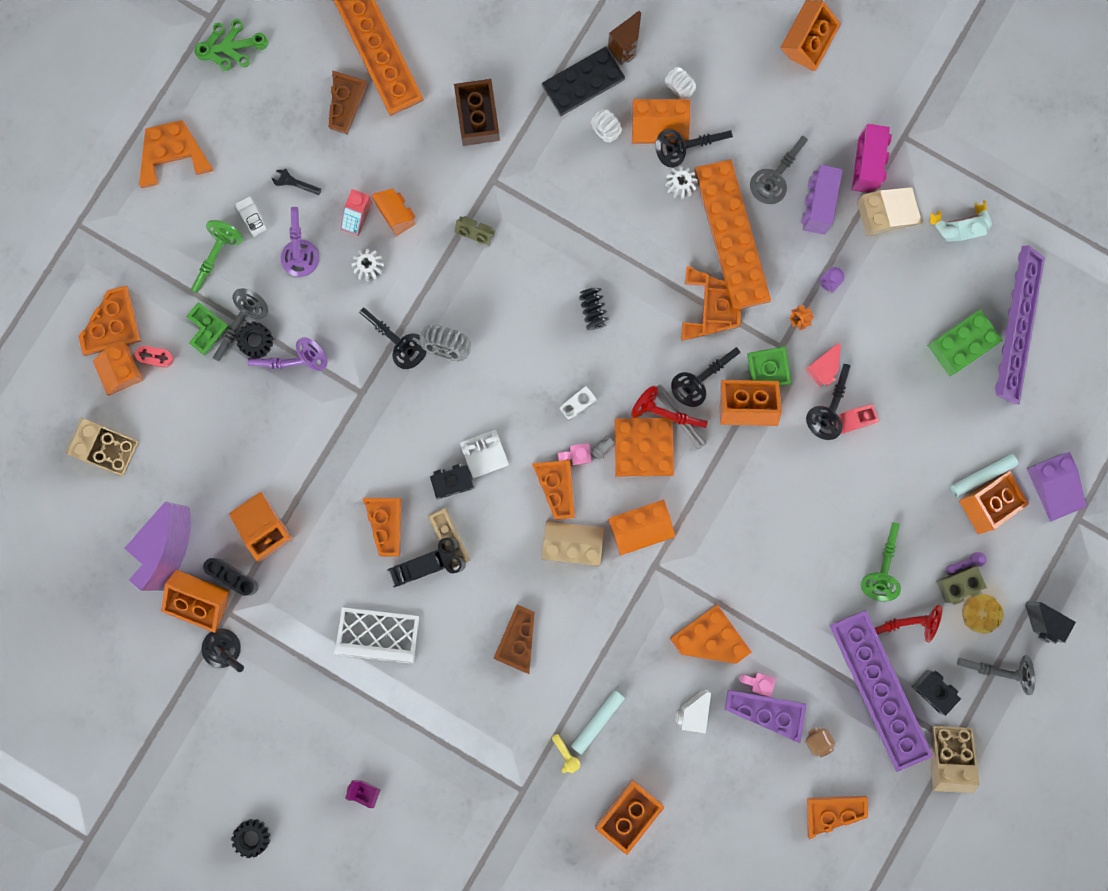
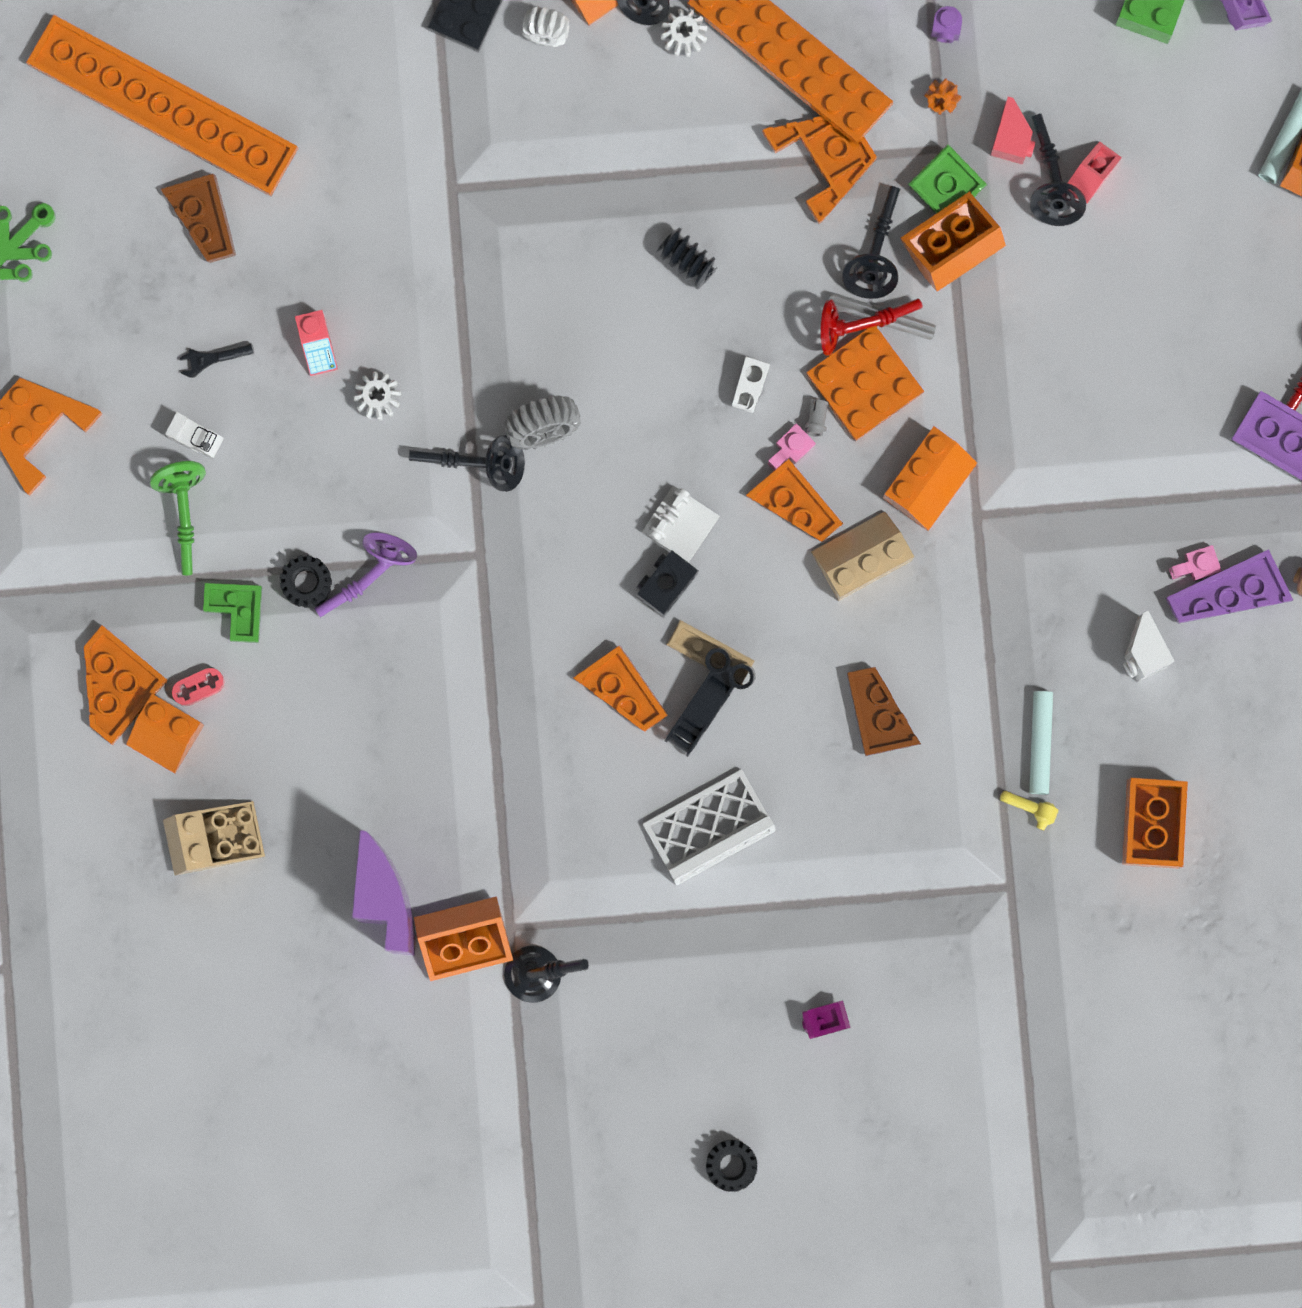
camera: 35 degrees left, 0 degrees up
black beam [203,558,258,596] -> none
dark grey dish [213,288,268,362] -> none
orange slope [229,492,293,561] -> none
medium lavender dish [281,207,319,277] -> none
orange slope [371,188,416,237] -> none
reddish brown brick [454,79,500,146] -> none
olive hinge [455,216,495,246] -> none
orange plate [669,604,752,664] -> none
bright green dish [861,522,901,602] -> none

